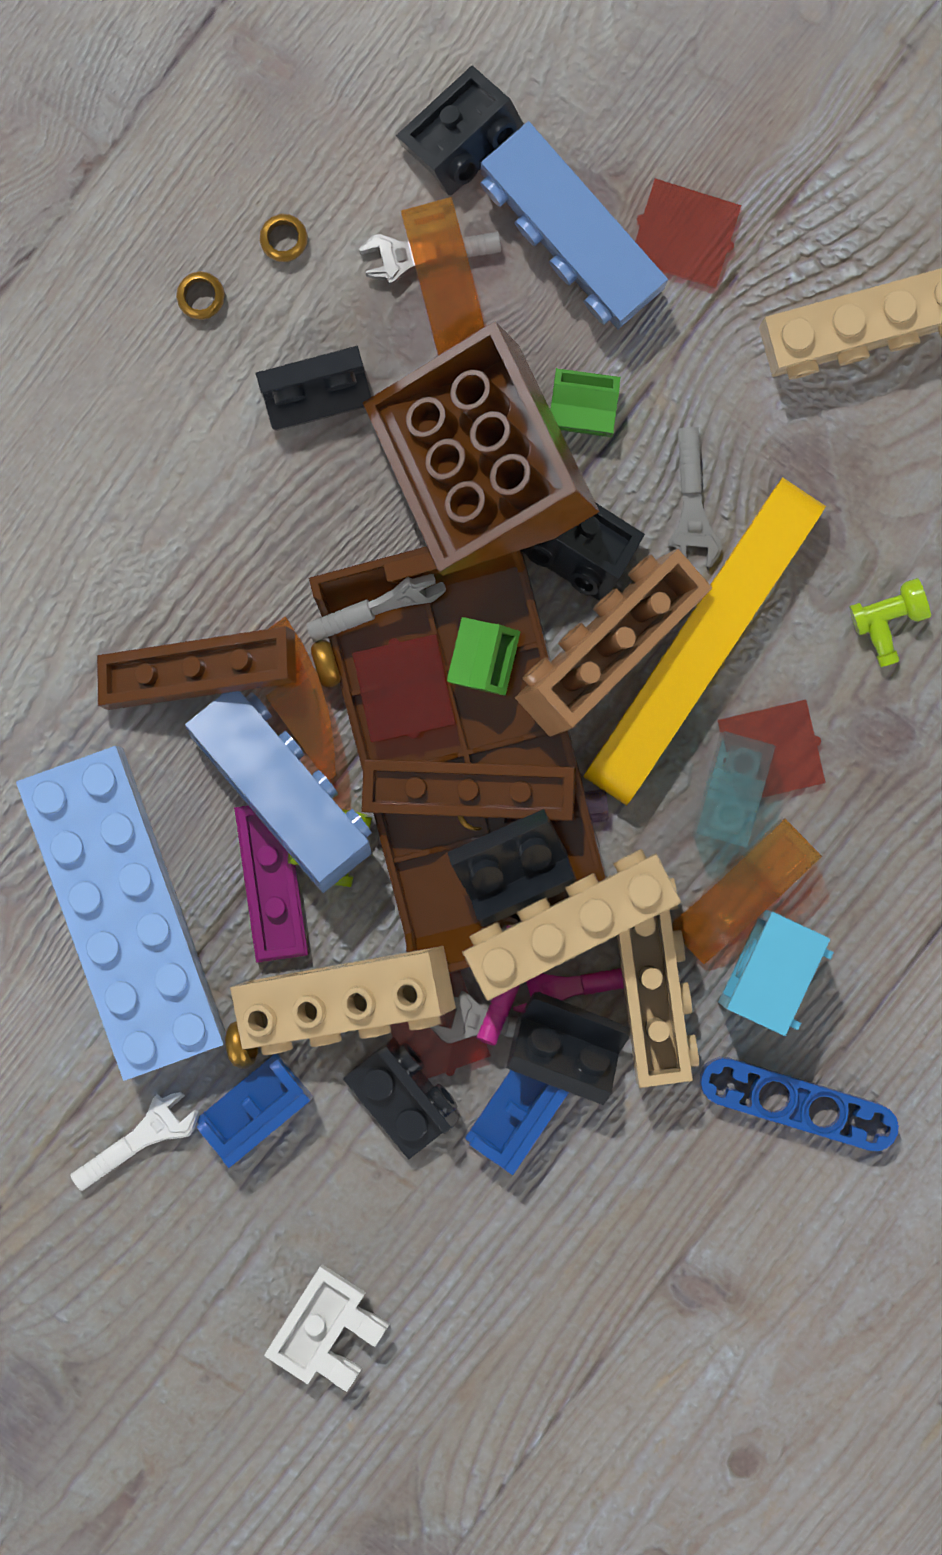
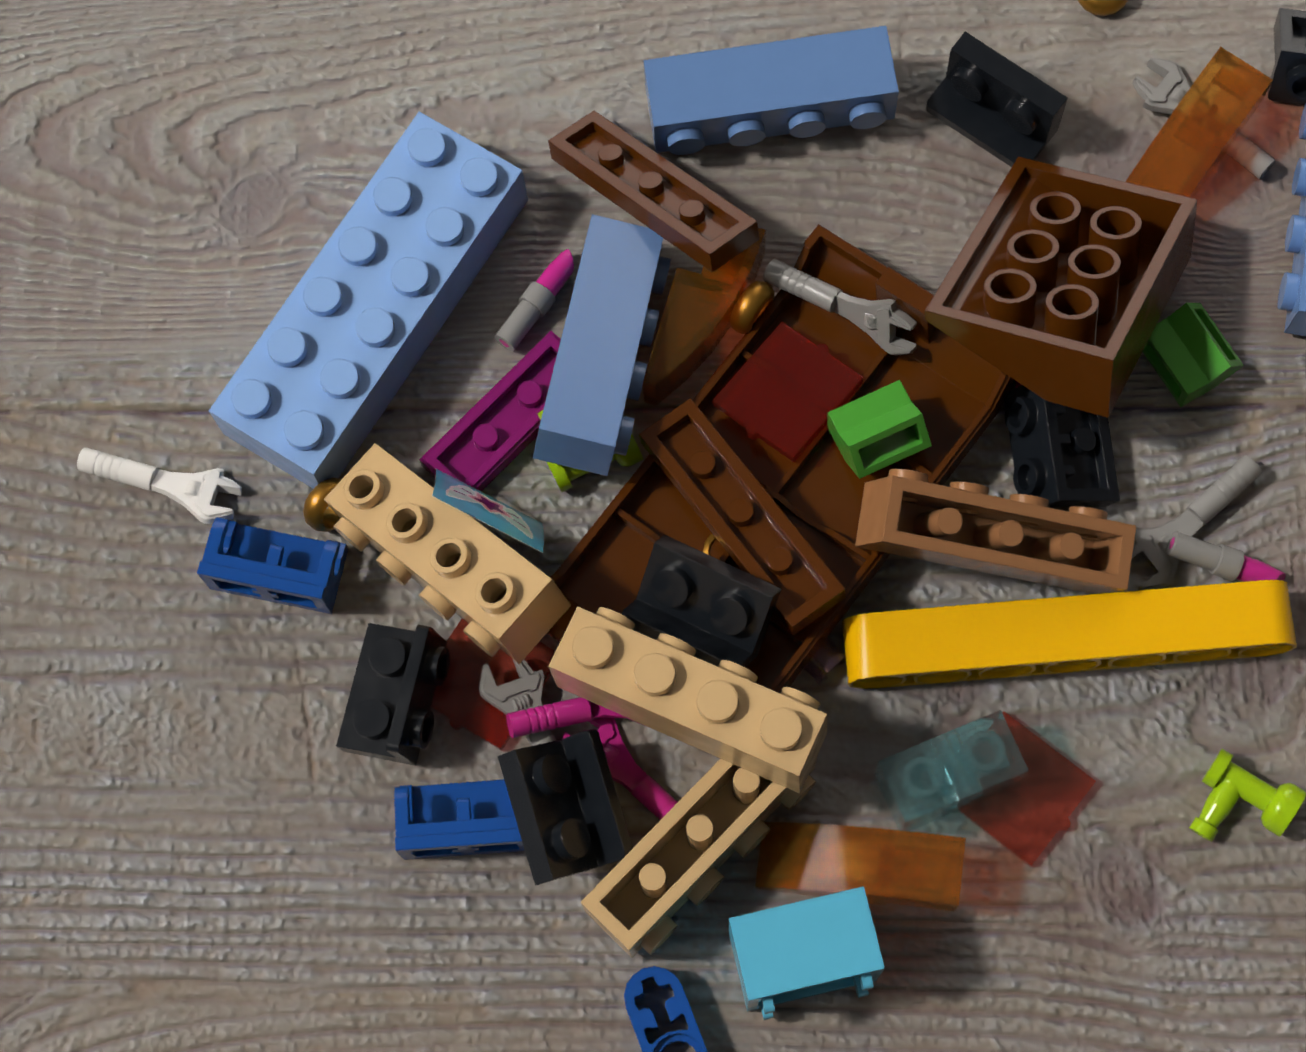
camera: 60 degrees right, 15 degrees down
white plate [264,1264,390,1392] -> none
none -> medium azure sticker [432,469,544,553]
none -> light grey piece [494,249,574,351]
none -> medium blue brick [643,26,899,155]
none -> light grey piece [1166,531,1286,582]

